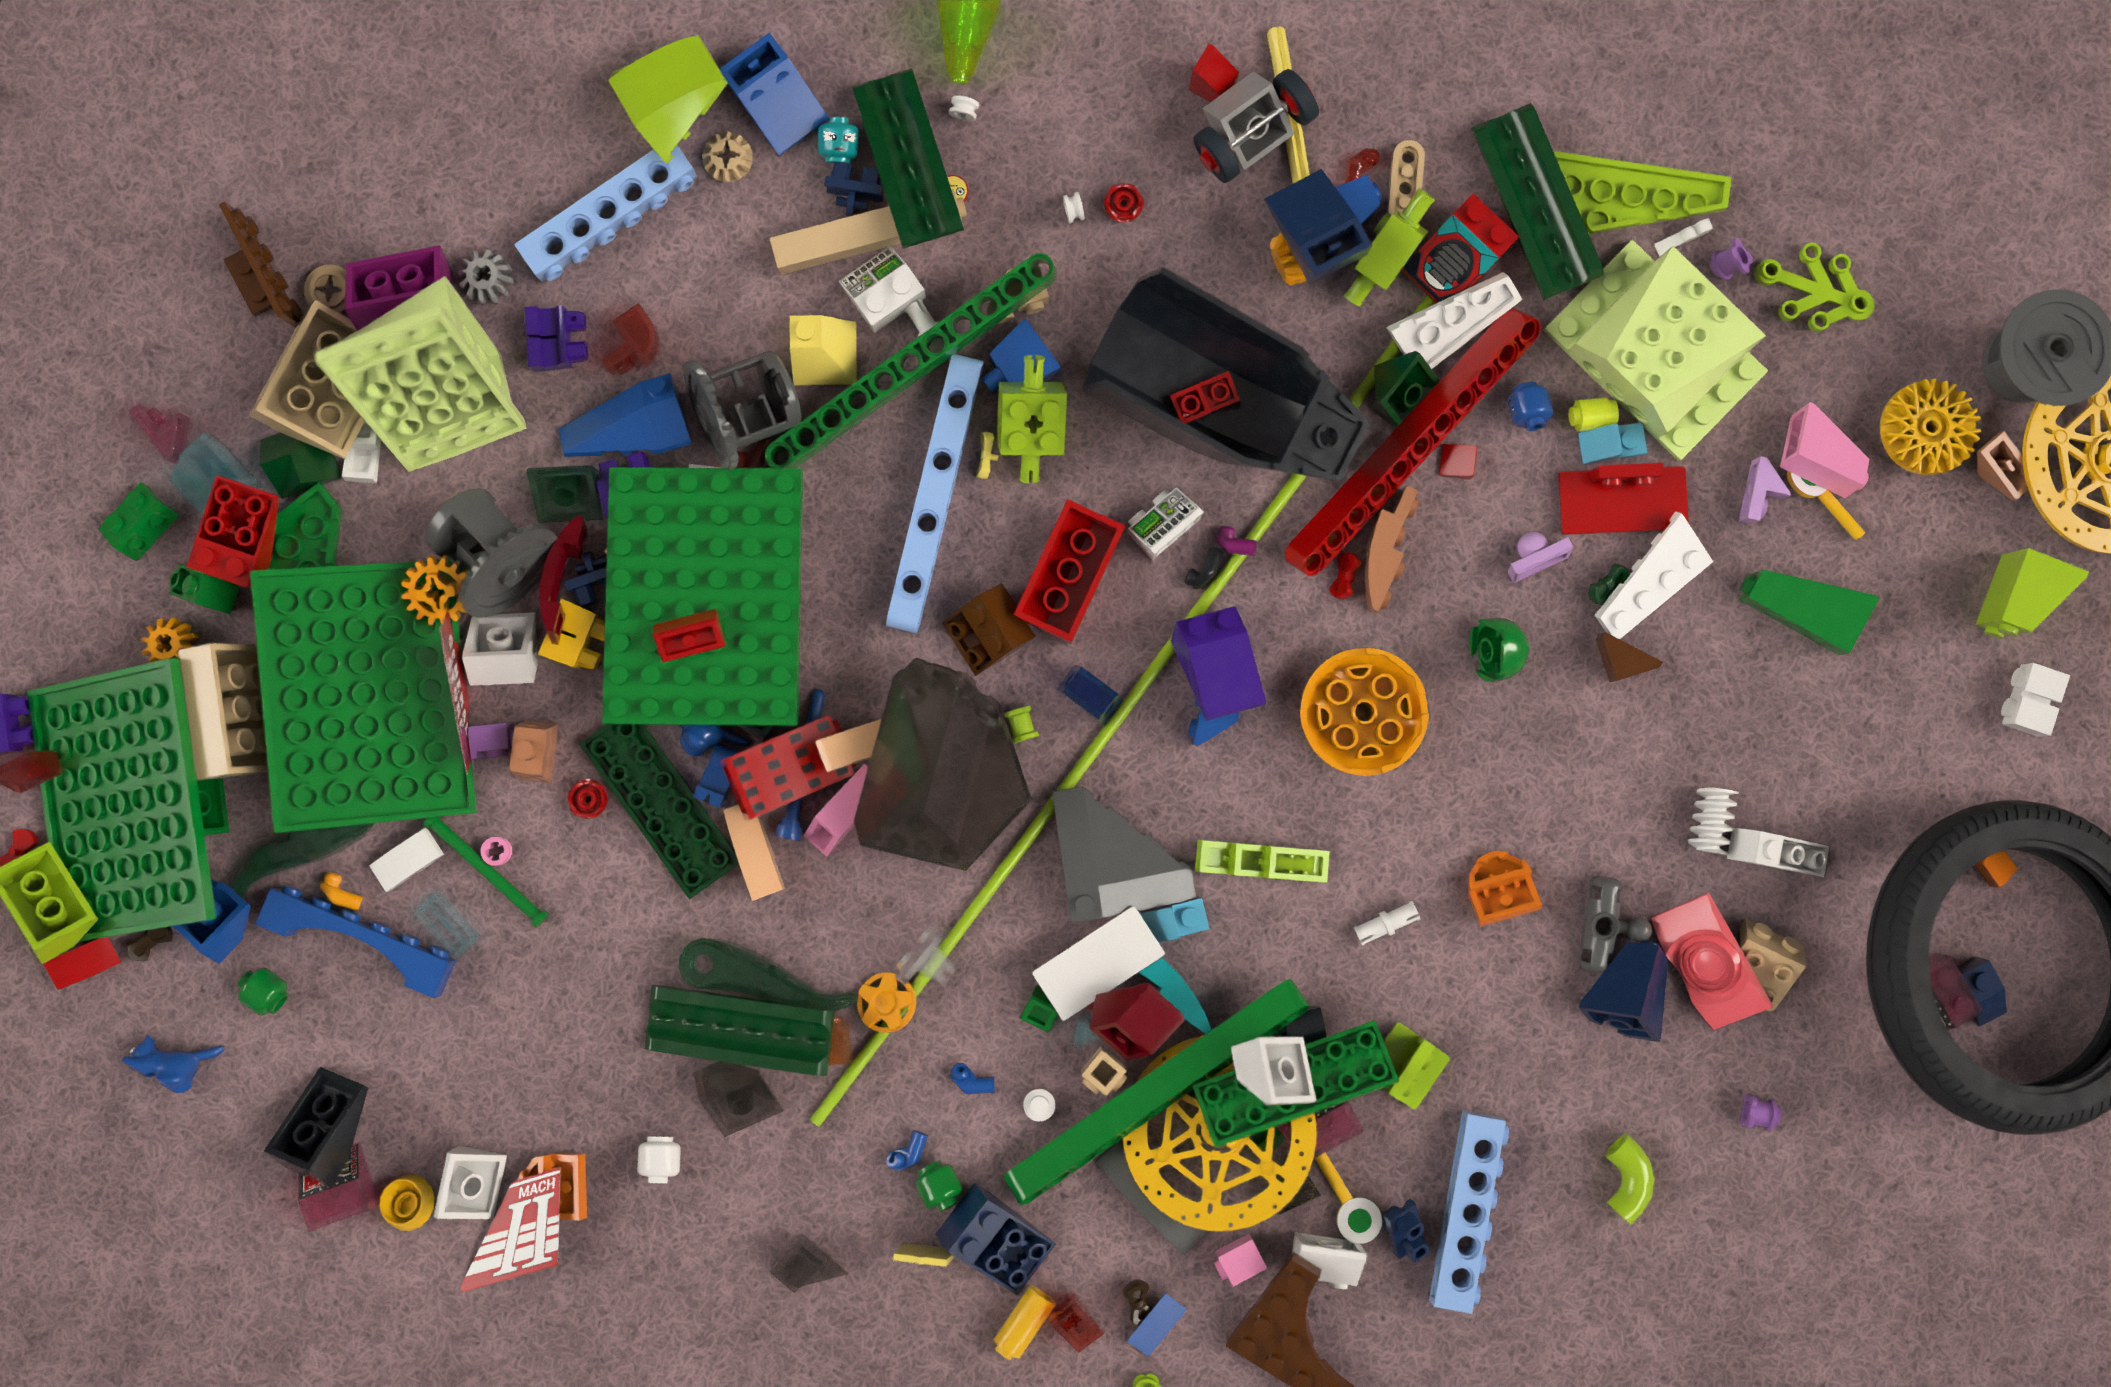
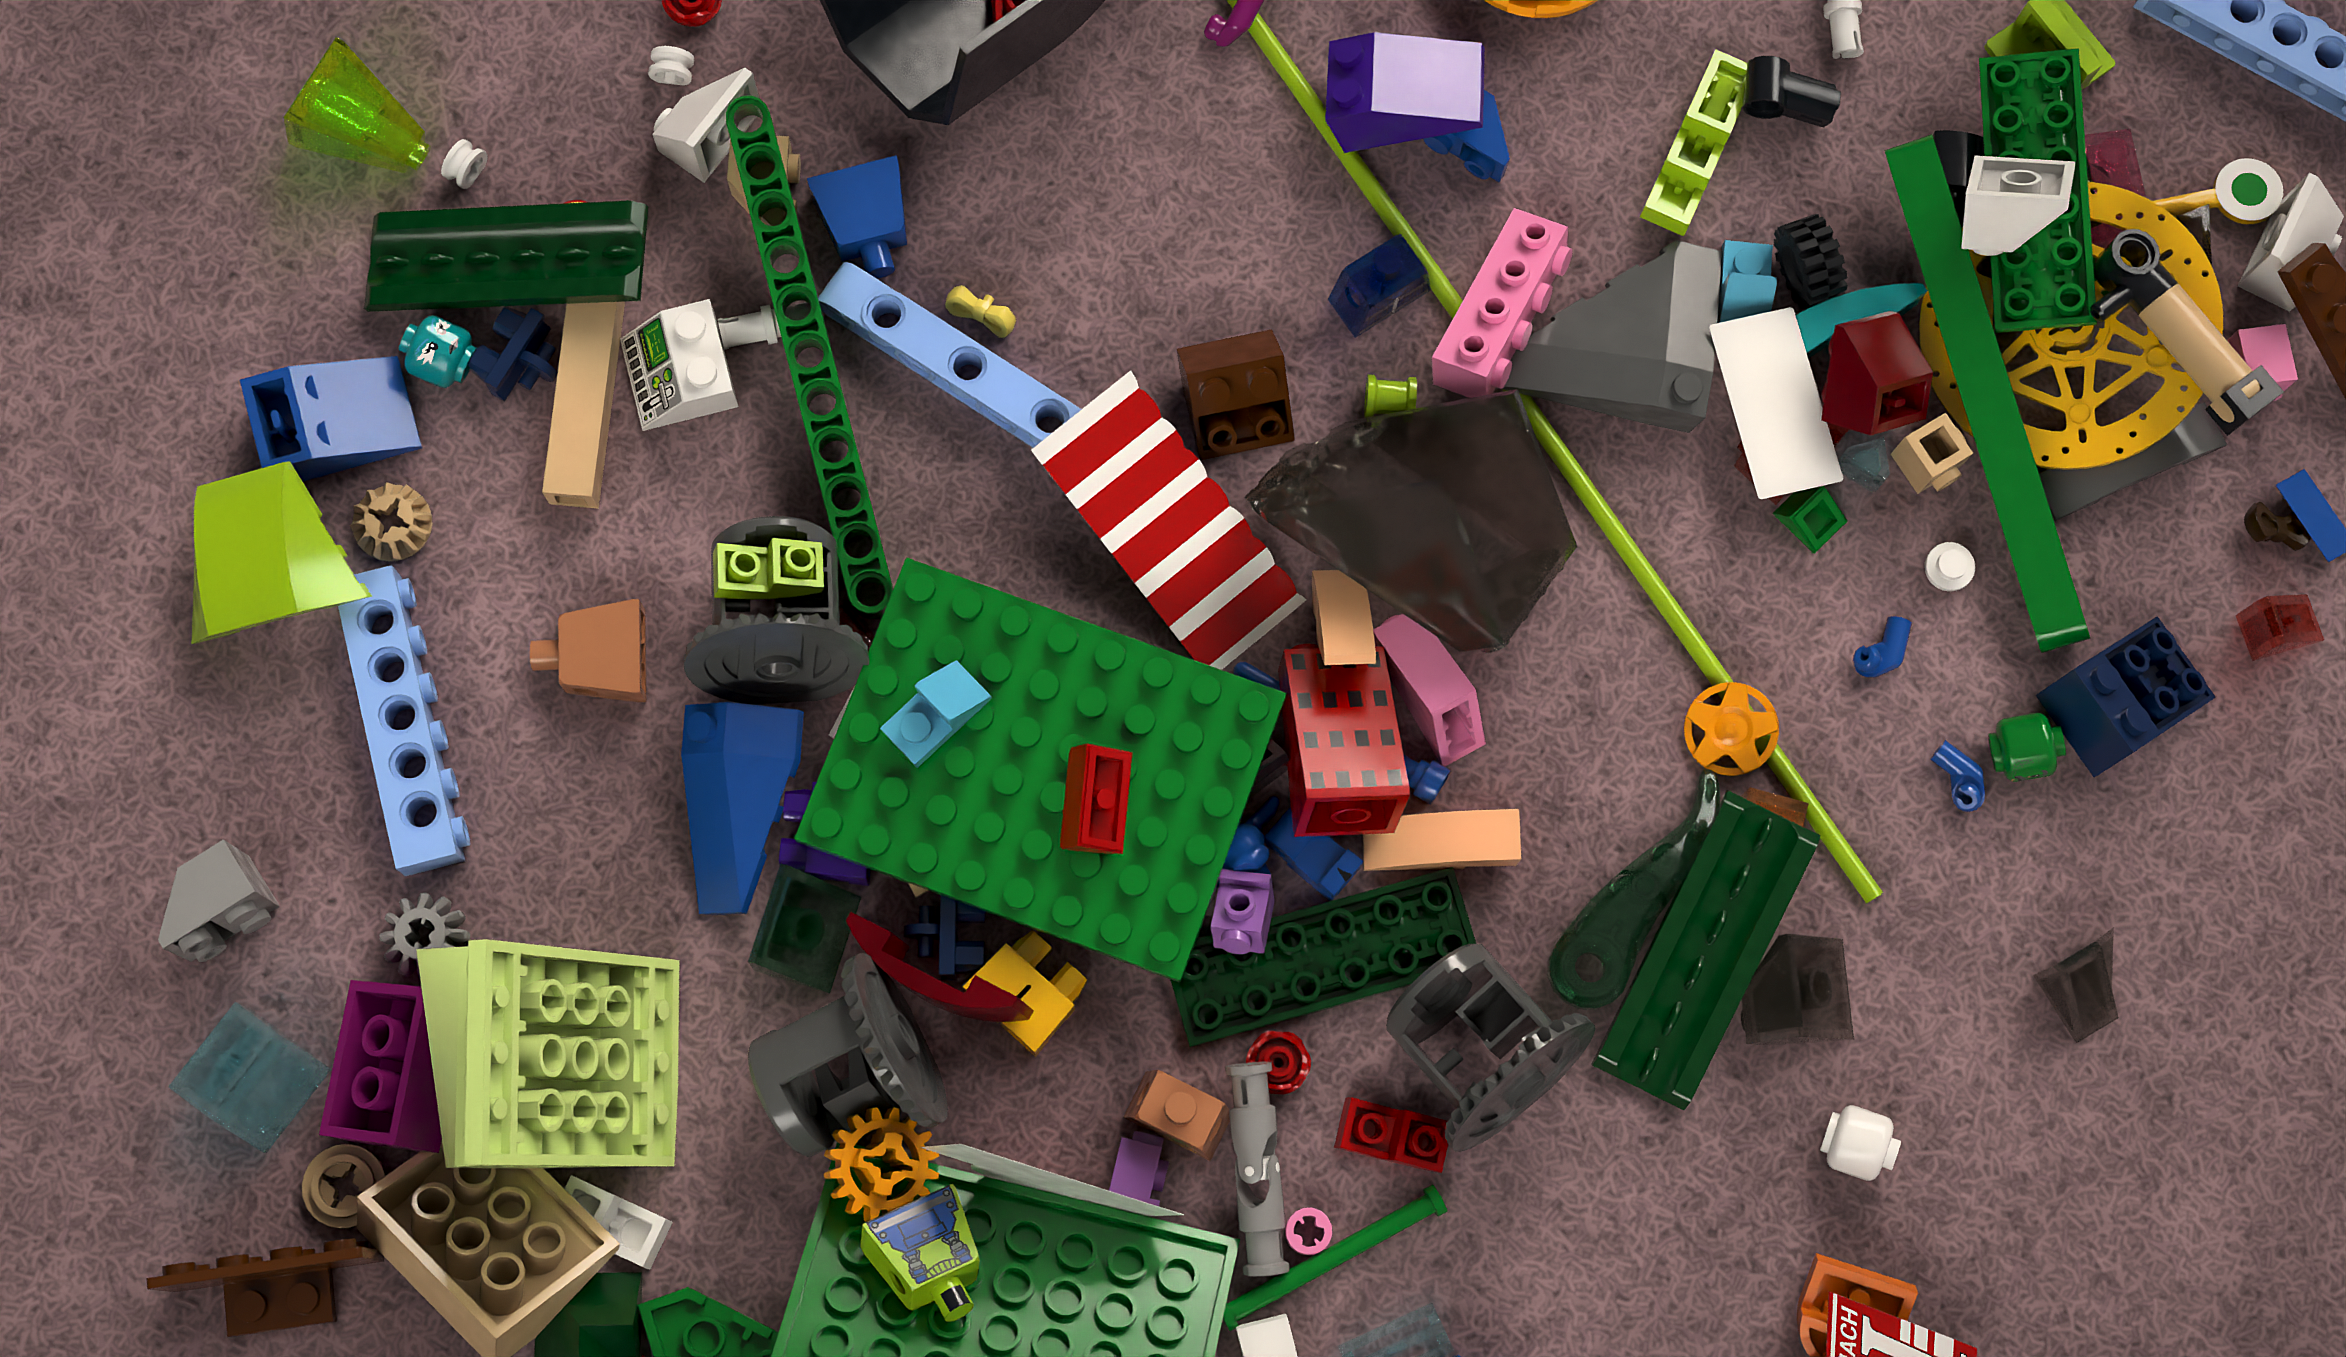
camera: 70 degrees left, 10 degrees down
white slope [462,612,538,686] -> none
dark purple hips [525,306,589,372] -> none
clear red brick [601,303,660,375] -> none
light yellow slope [790,315,857,386] -> none
light yellow piece [893,1243,955,1266] -> none
clear plate [895,923,956,985] -> none
yellow brick [993,1285,1056,1360] -> none
lime brick [997,355,1067,483] -> none
red slope [1013,499,1125,644] -> none
slope [1127,488,1204,561] -> none
black arm [1184,547,1224,589] -> none
dark blue hips [1382,1199,1429,1262] -> none
none -> light grey slope [158,840,280,962]
none -> clear light blue slope [168,1002,332,1153]
none -> nougat torso [530,599,647,702]
none -> white slope [652,68,759,183]
none -> lime slope [713,538,824,599]
none -> torso [860,1183,980,1322]
none -> medium azure slope [880,660,992,768]
none -> red sticker [1031,370,1306,670]
none -> medium lavender brick [1210,869,1275,954]
none -> light grey piece [1225,1062,1290,1276]
none -> red slope [1334,1097,1448,1173]
none -> dark grey piece [1386,944,1595,1152]
none -> bright pink brick [1432,208,1572,404]
none -> black piece [1743,56,1841,128]
none -> black tyre [1774,214,1848,310]
none -> piece [2090,229,2284,436]

